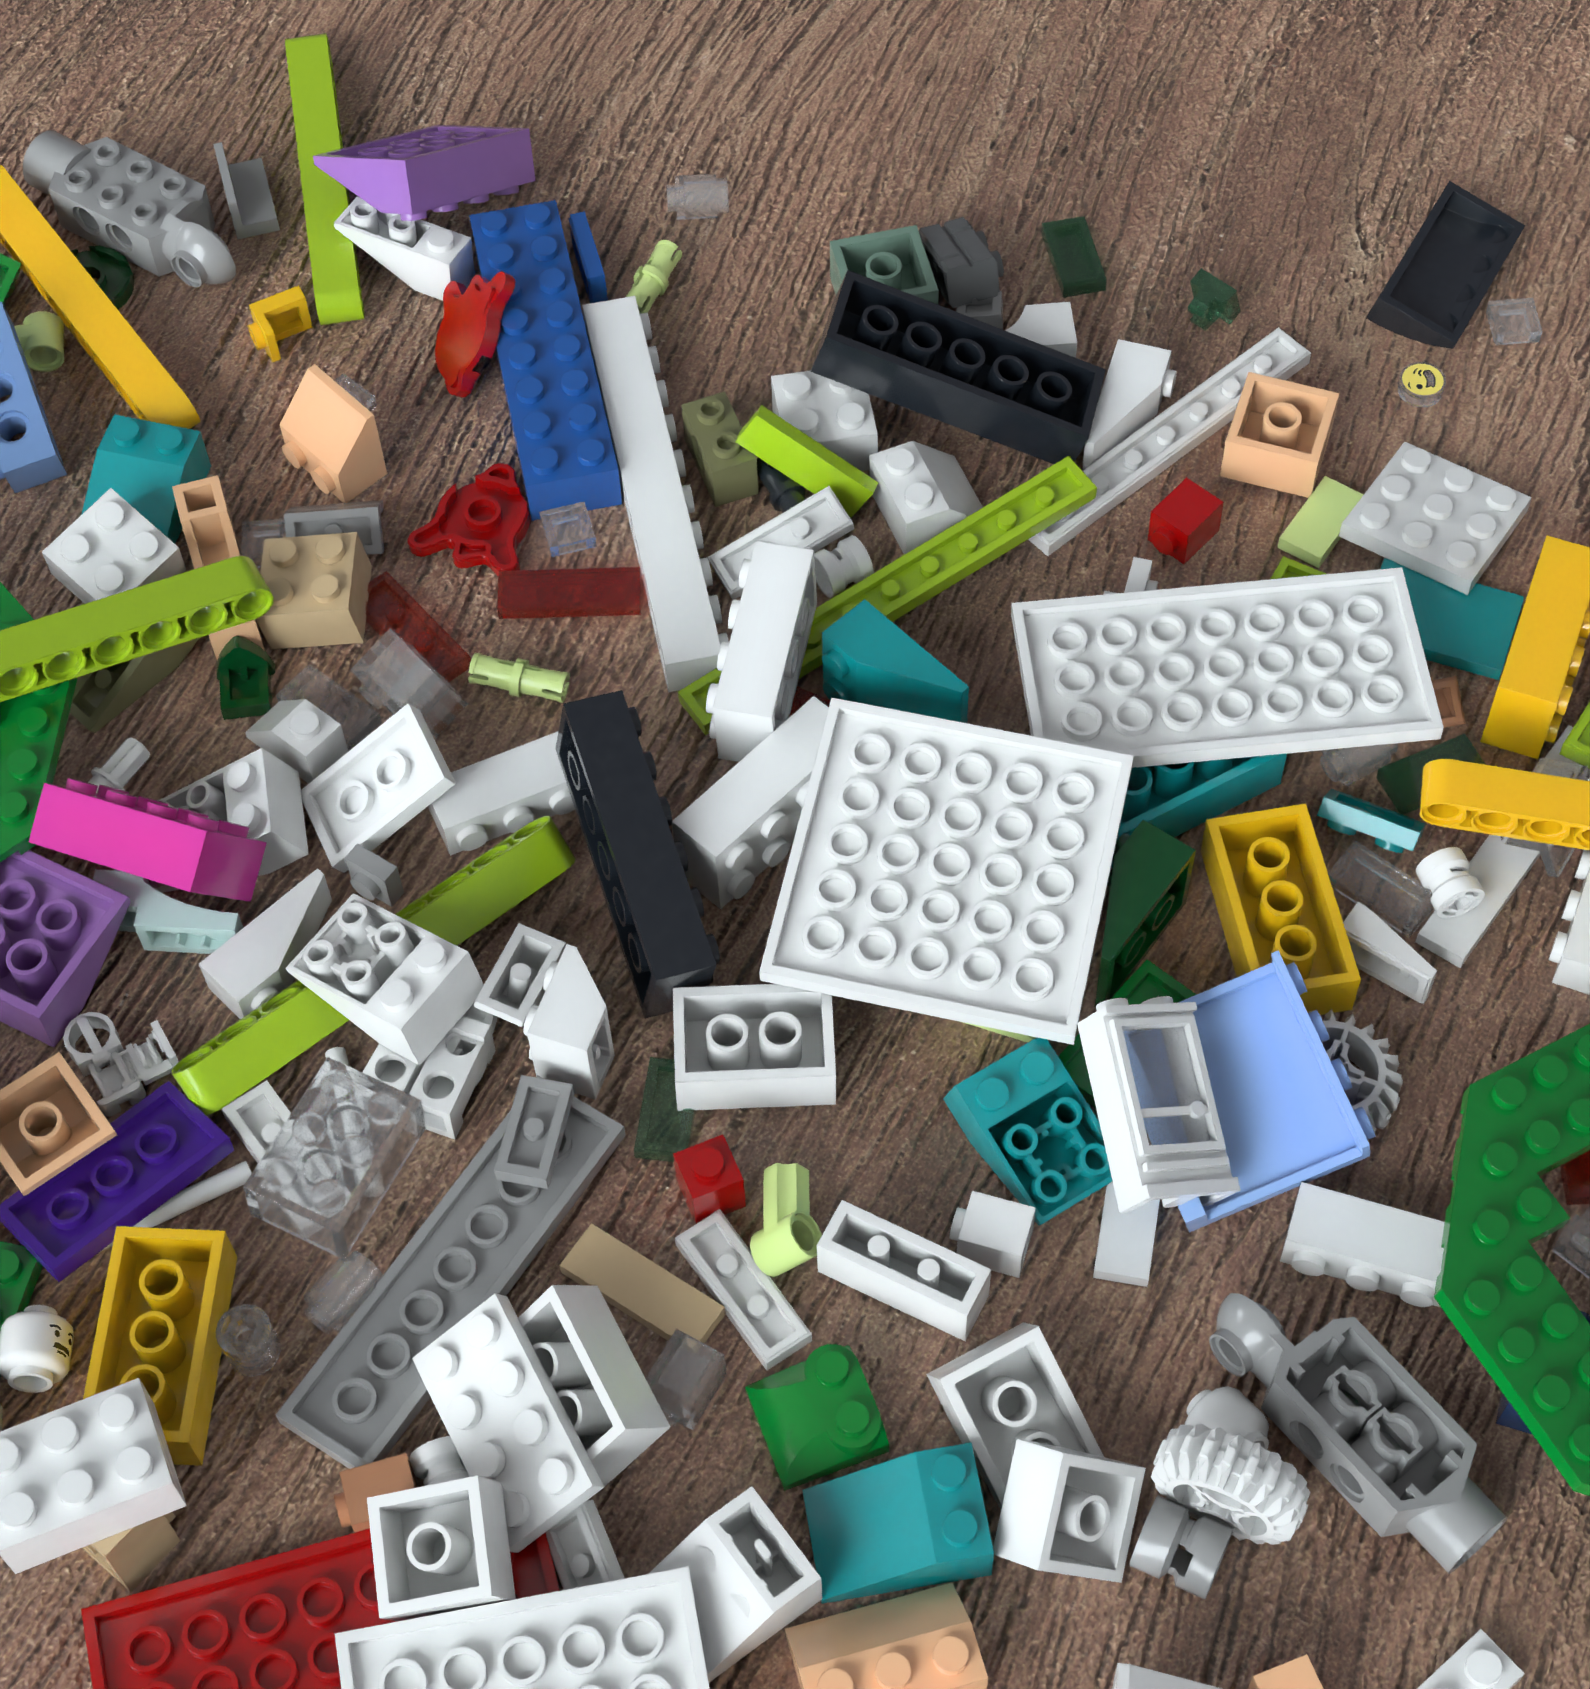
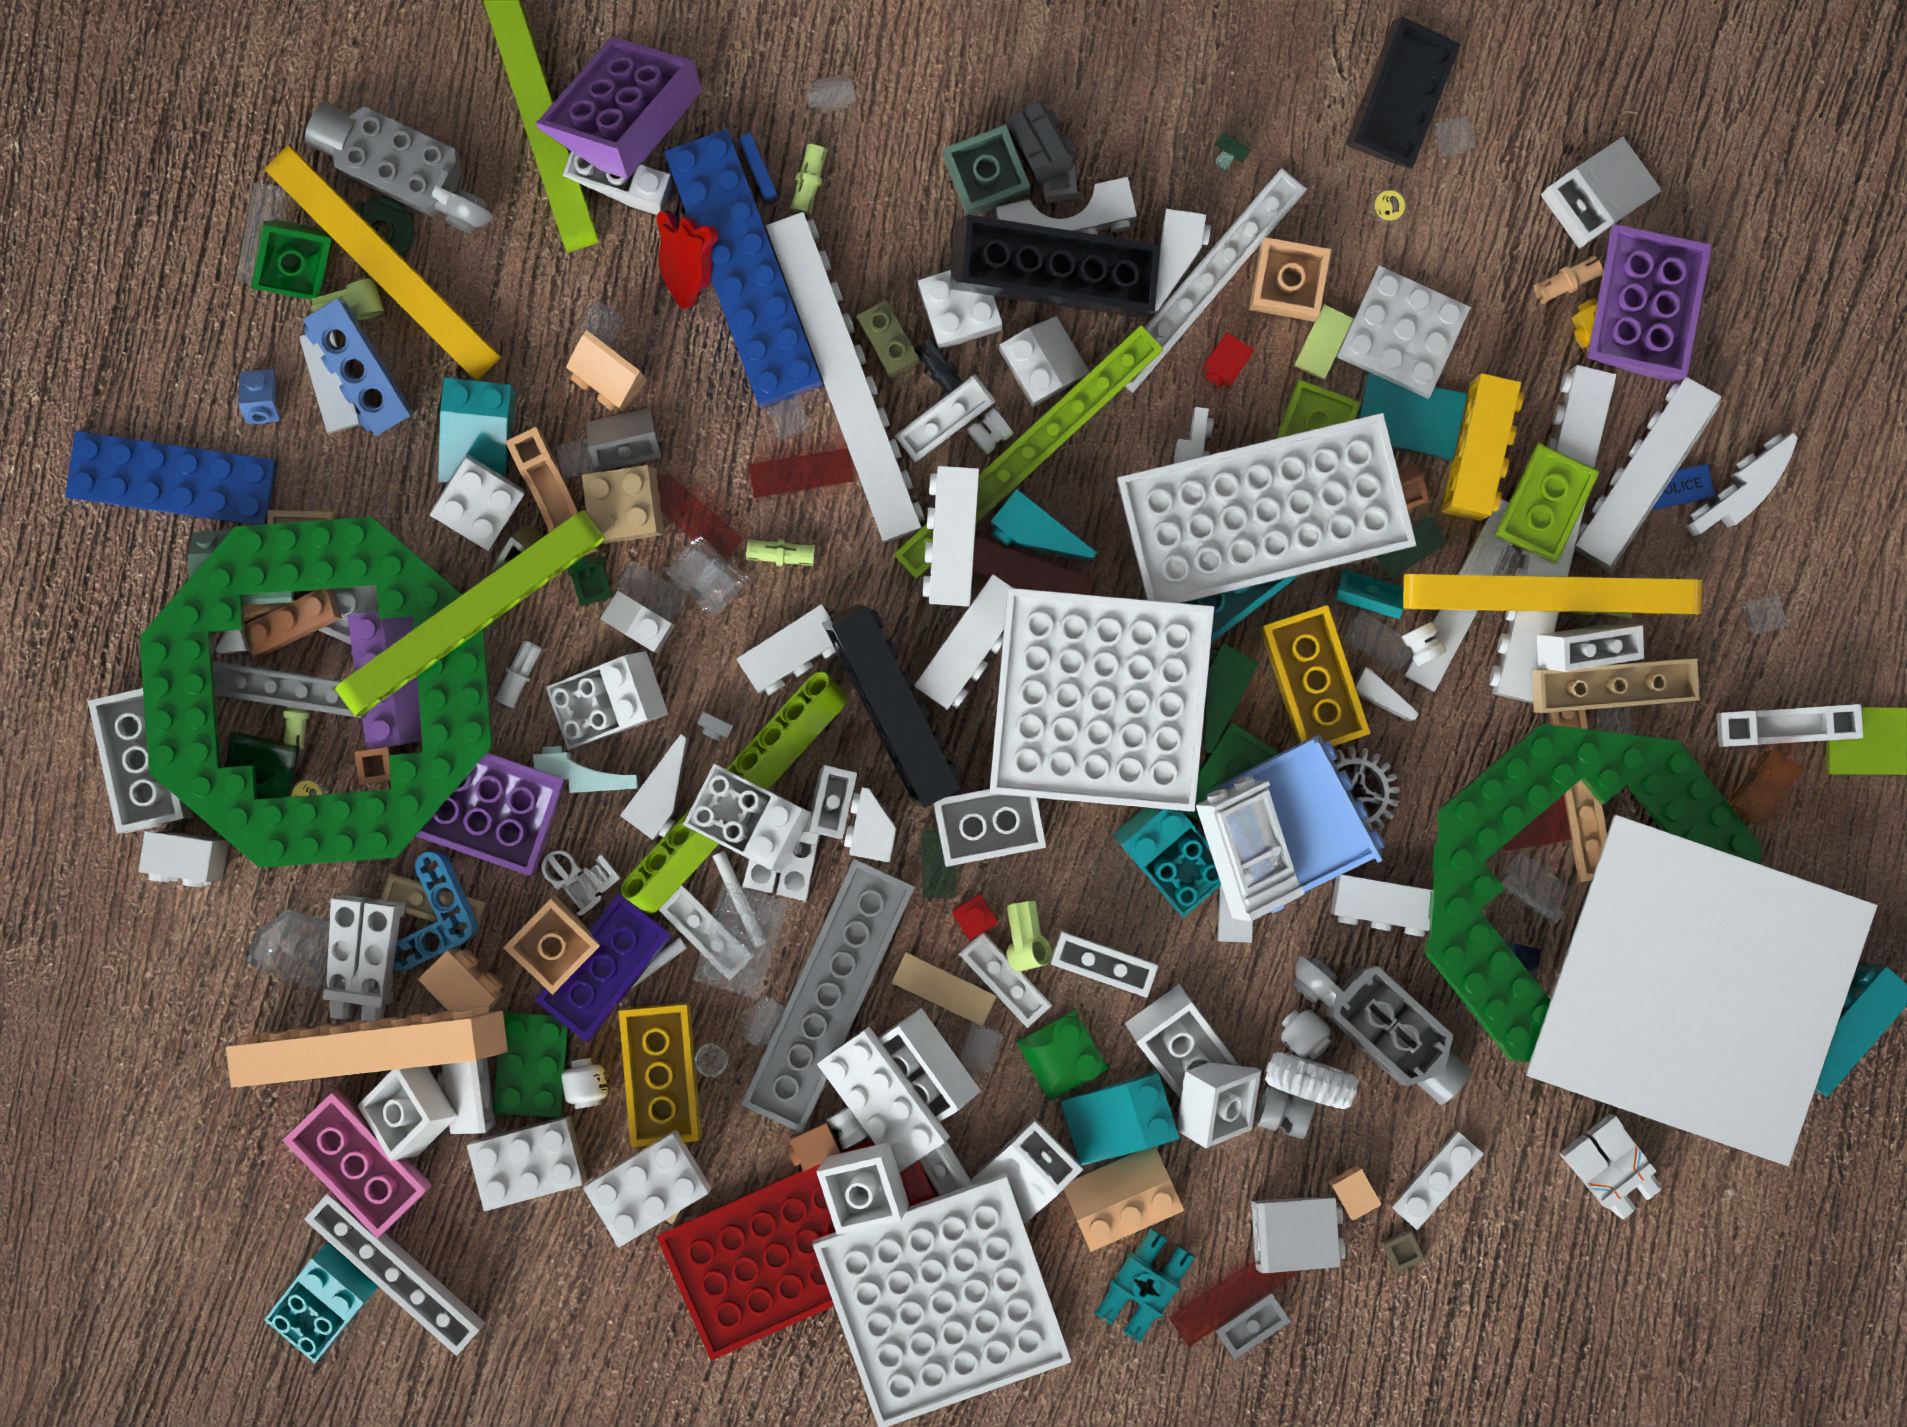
camera: 10 degrees left, 30 degrees up
dark pink brick [28,778,267,902] -> none
light grey panel [213,142,280,240] -> none
yellow bracket [247,285,313,363] -> none
white plate [301,703,456,873] -> none
red tile [407,463,530,579] -> none
light grey plate [494,1075,575,1189] -> none
lime tile [735,405,878,518] -> none
white brick [949,1191,1036,1278] -> none
clear green tile [1041,216,1107,298] -> none

